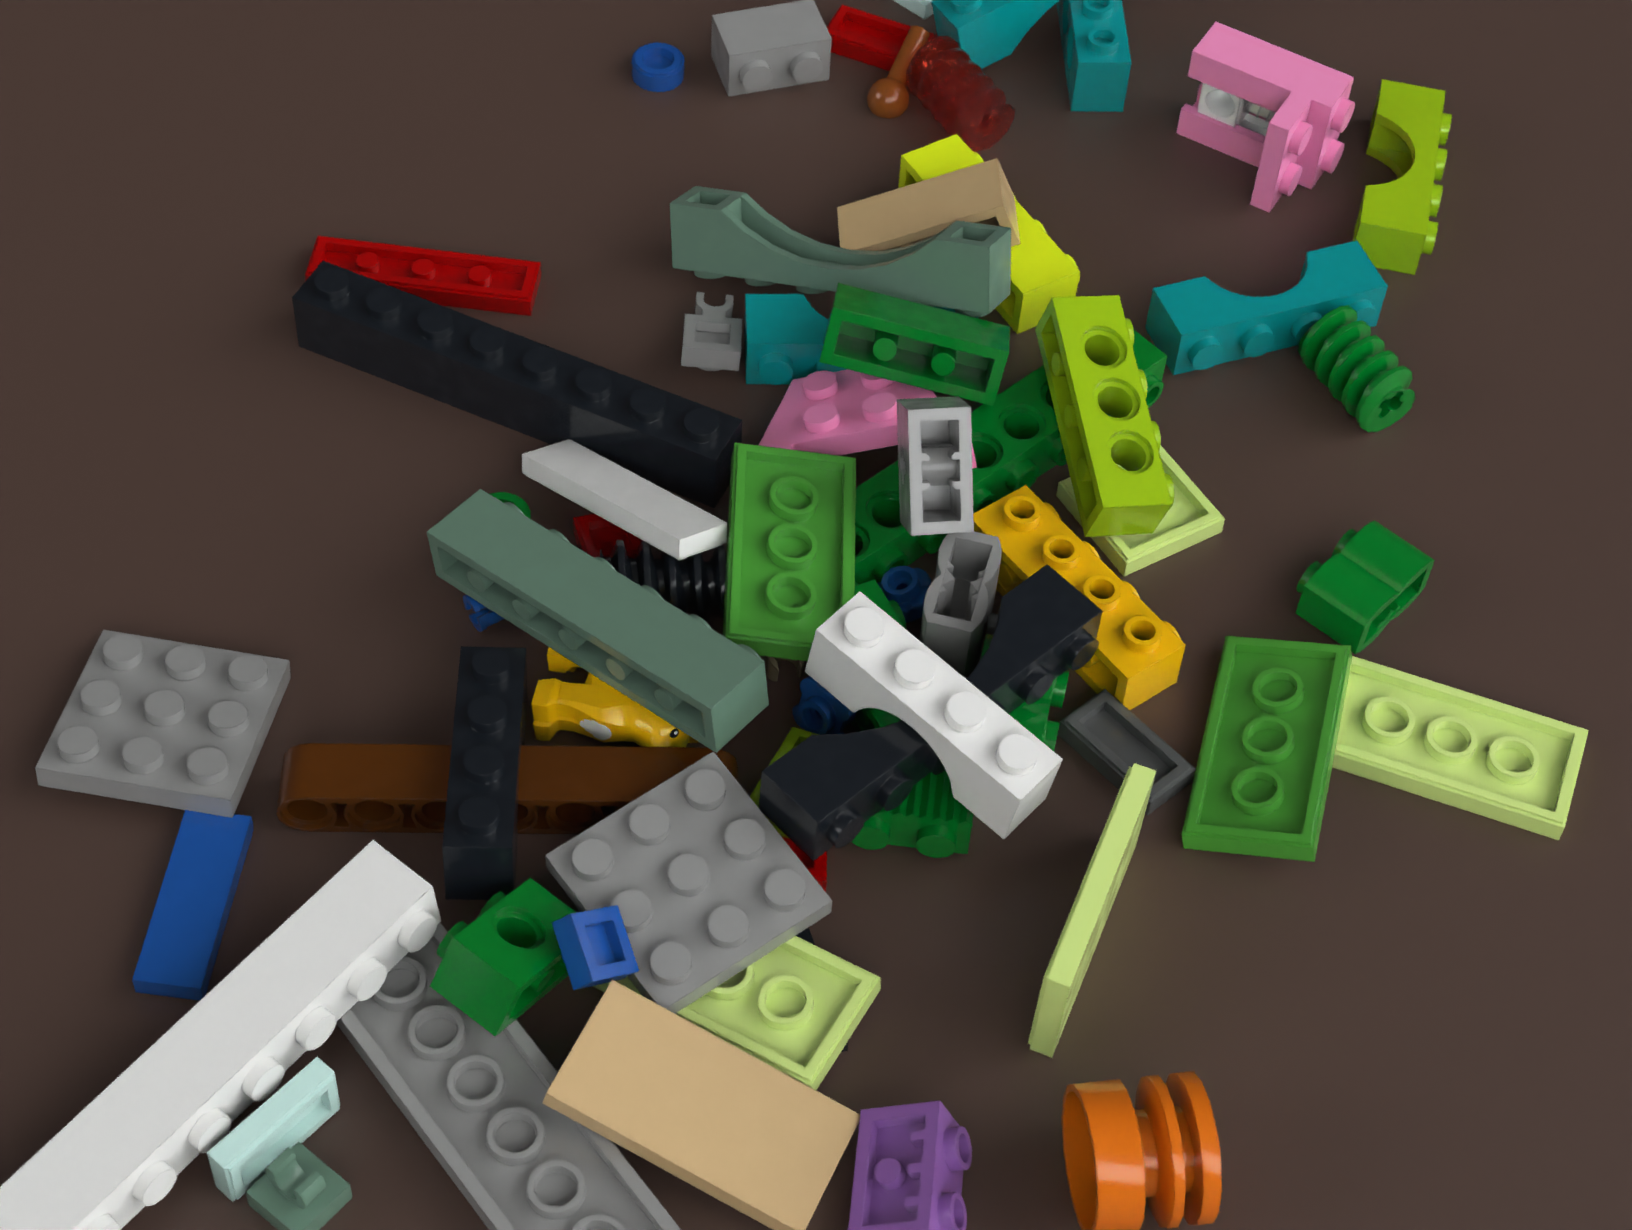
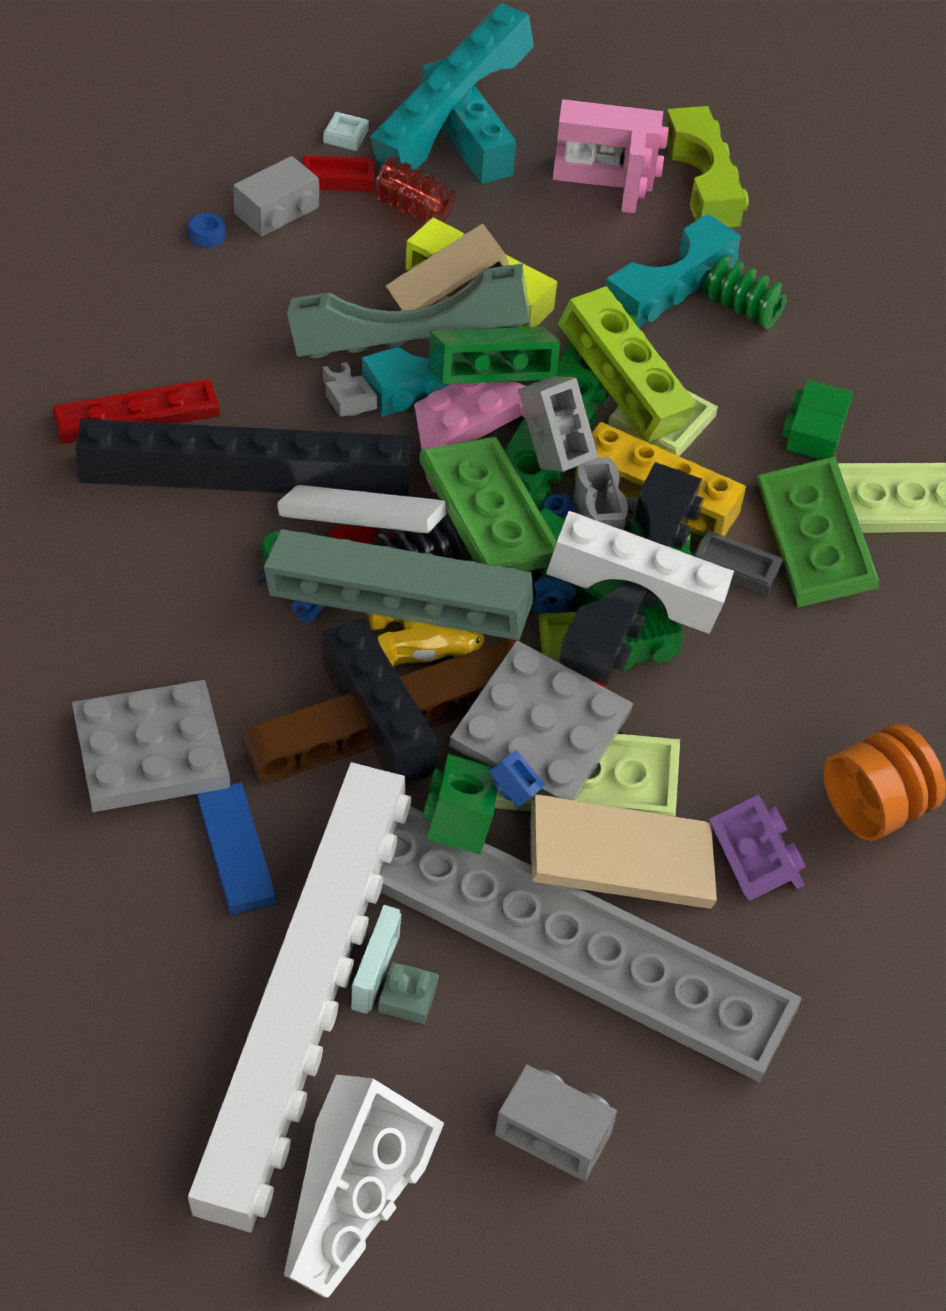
camera: 25 degrees left, 0 degrees up
dark orange bar [867,25,930,119] -> none
yellowish green tile [1028,763,1156,1058] -> none

